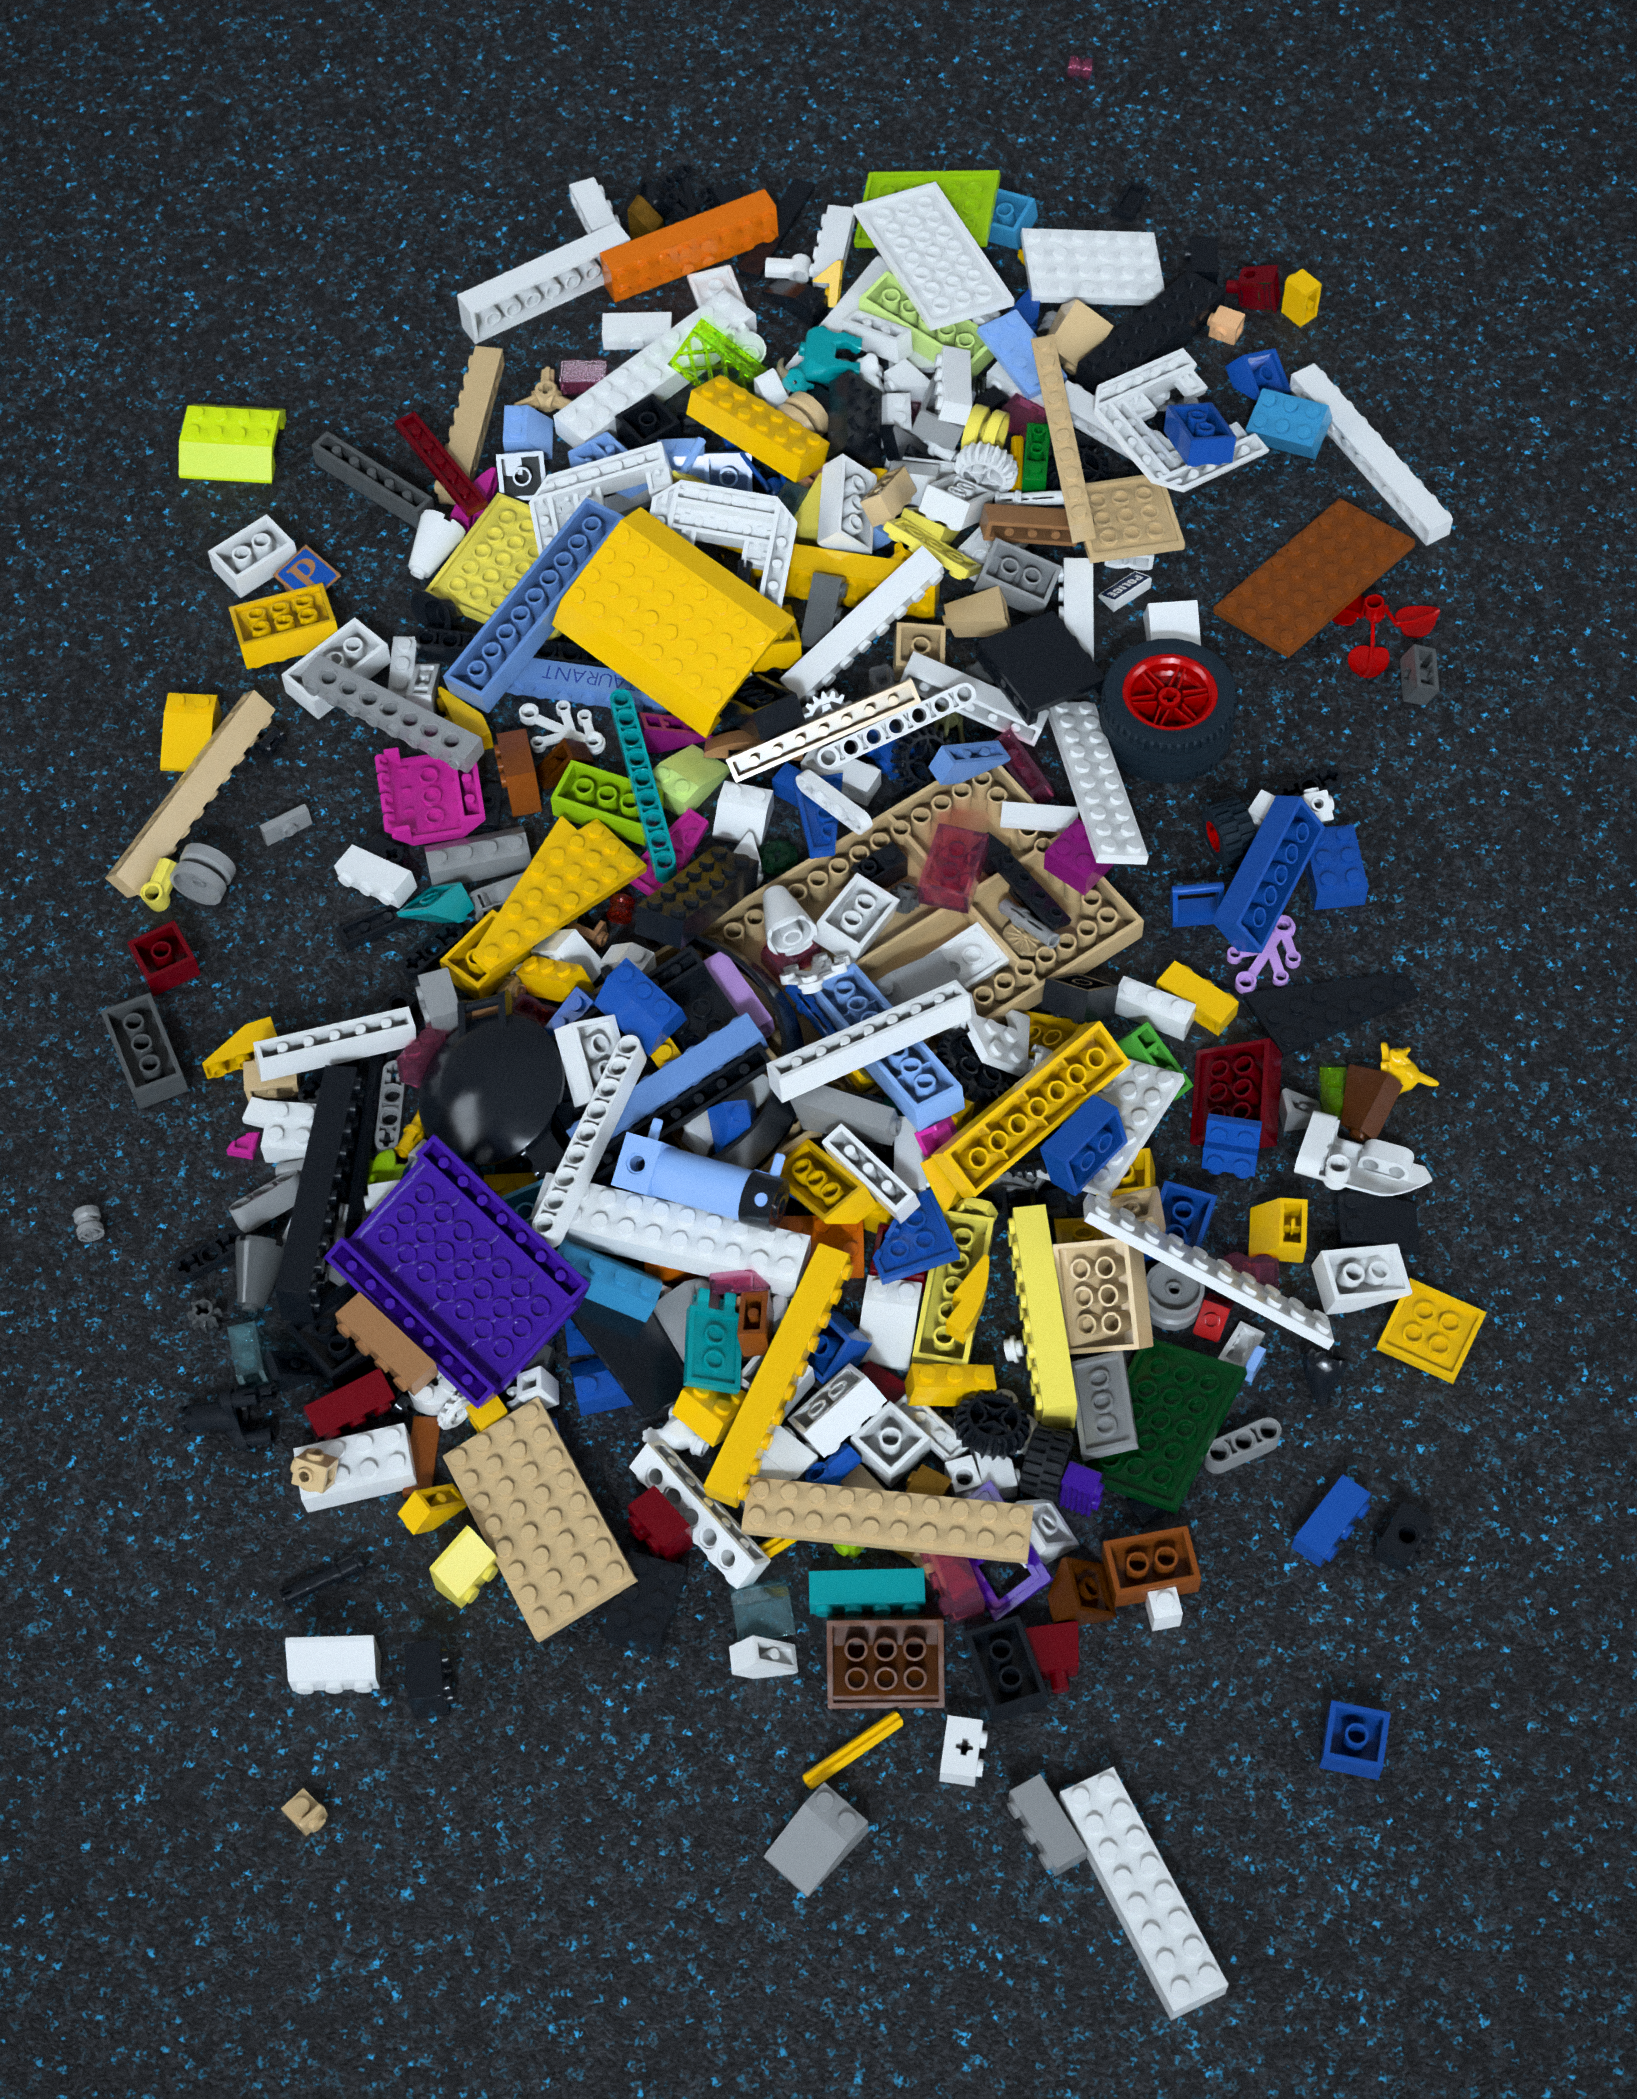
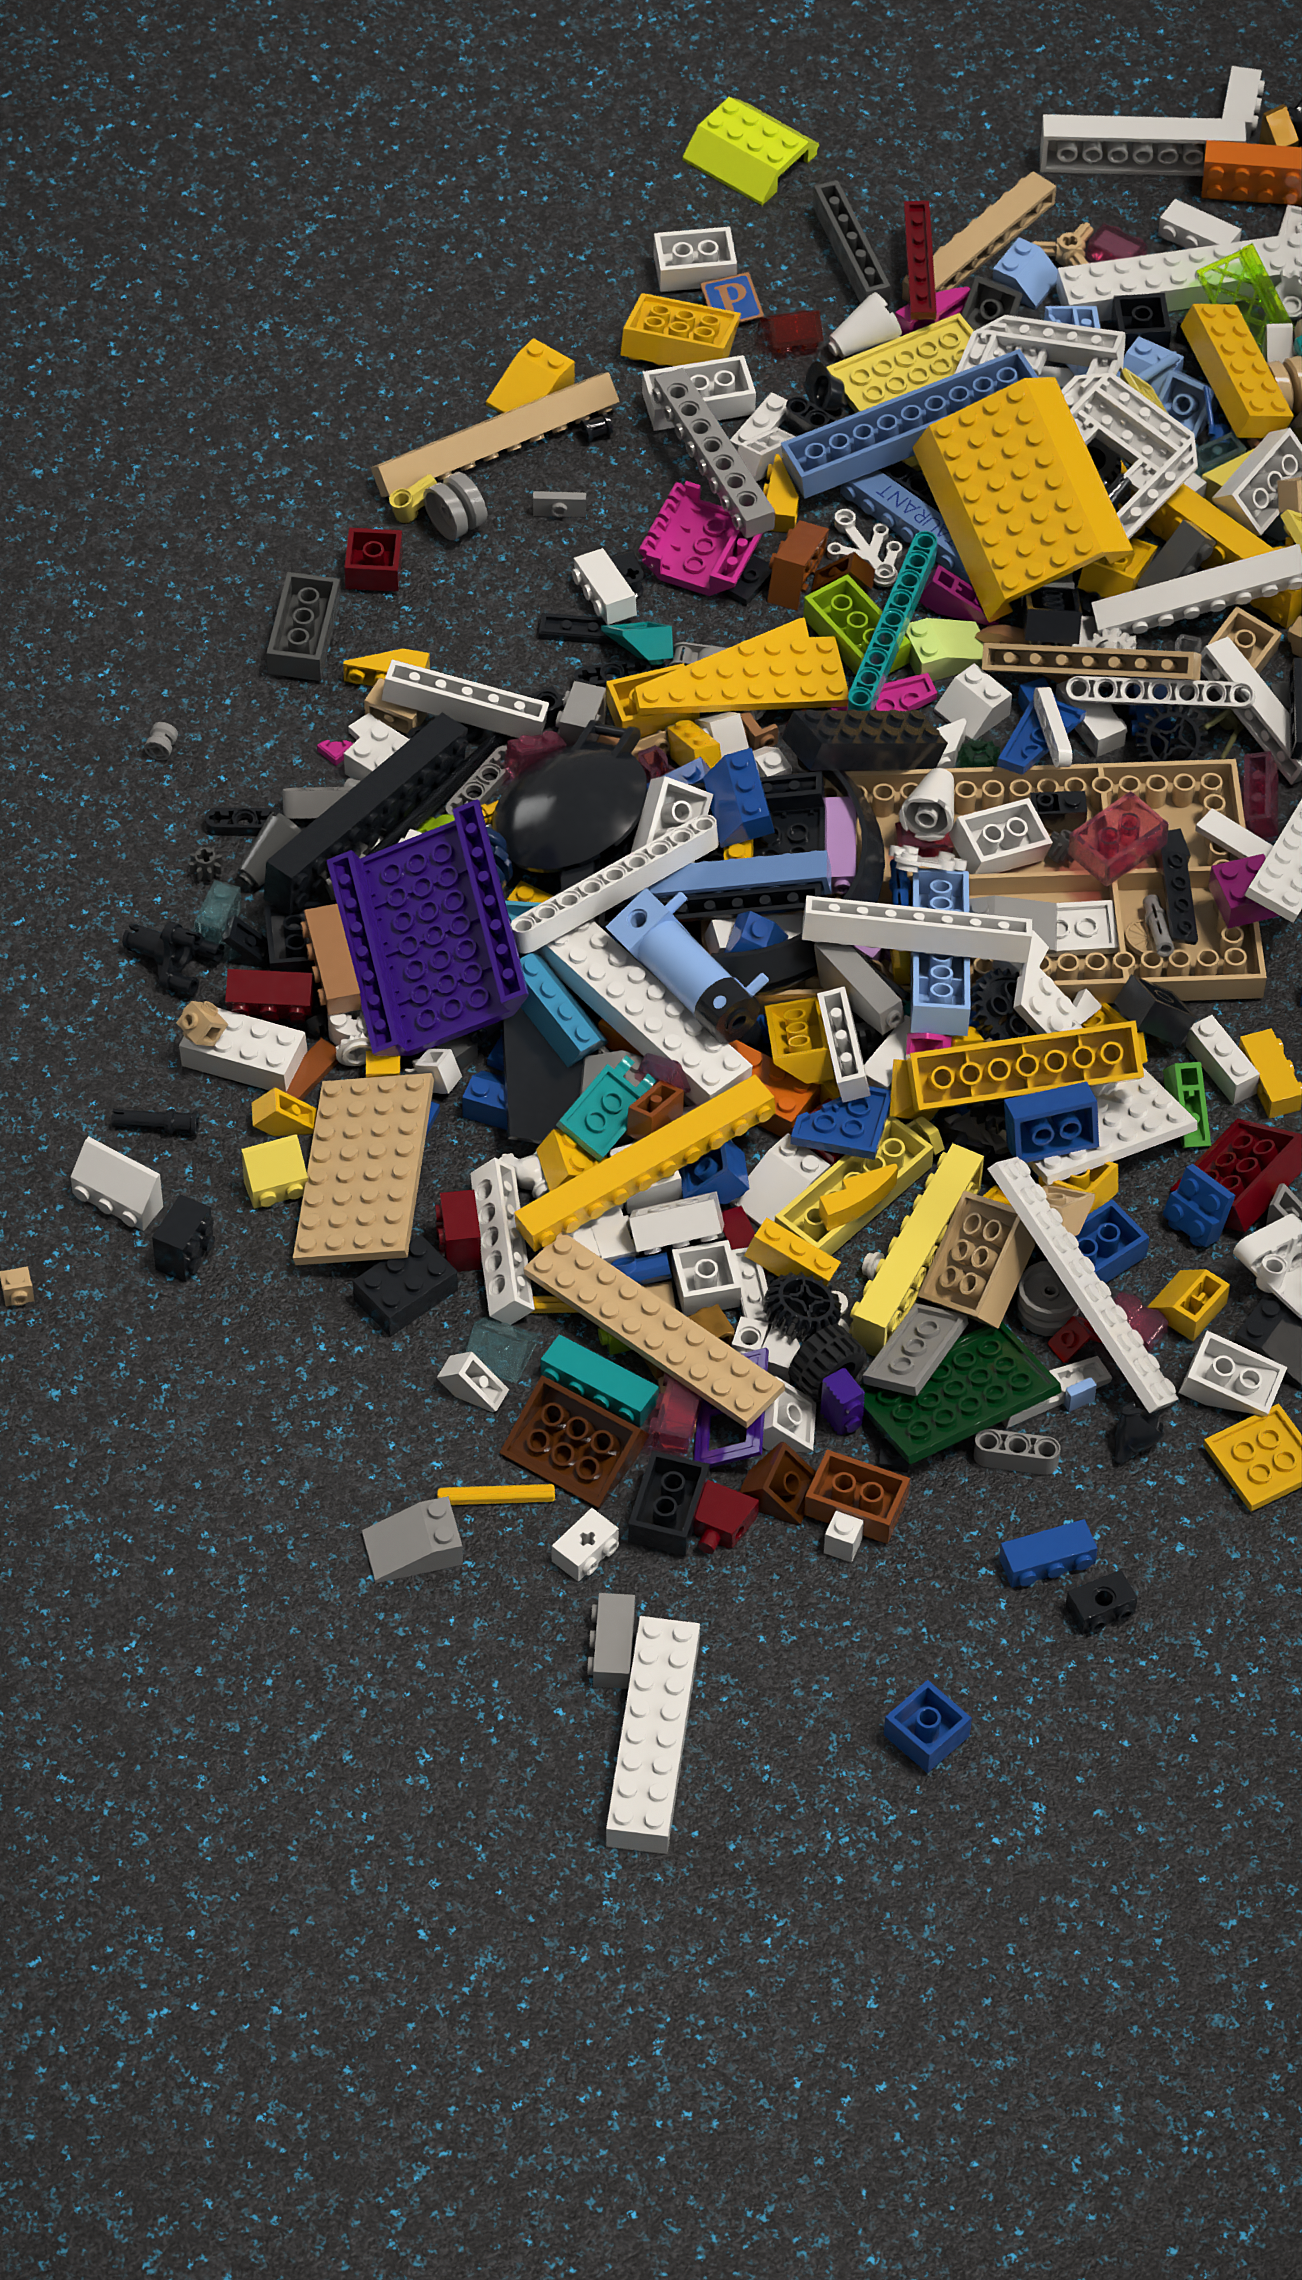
camera: 30 degrees right, 5 degrees down
light grey slope [424,826,531,886] -> none
medium blue slope [929,740,1011,785] -> none
none -> clear red slope [760,309,824,353]

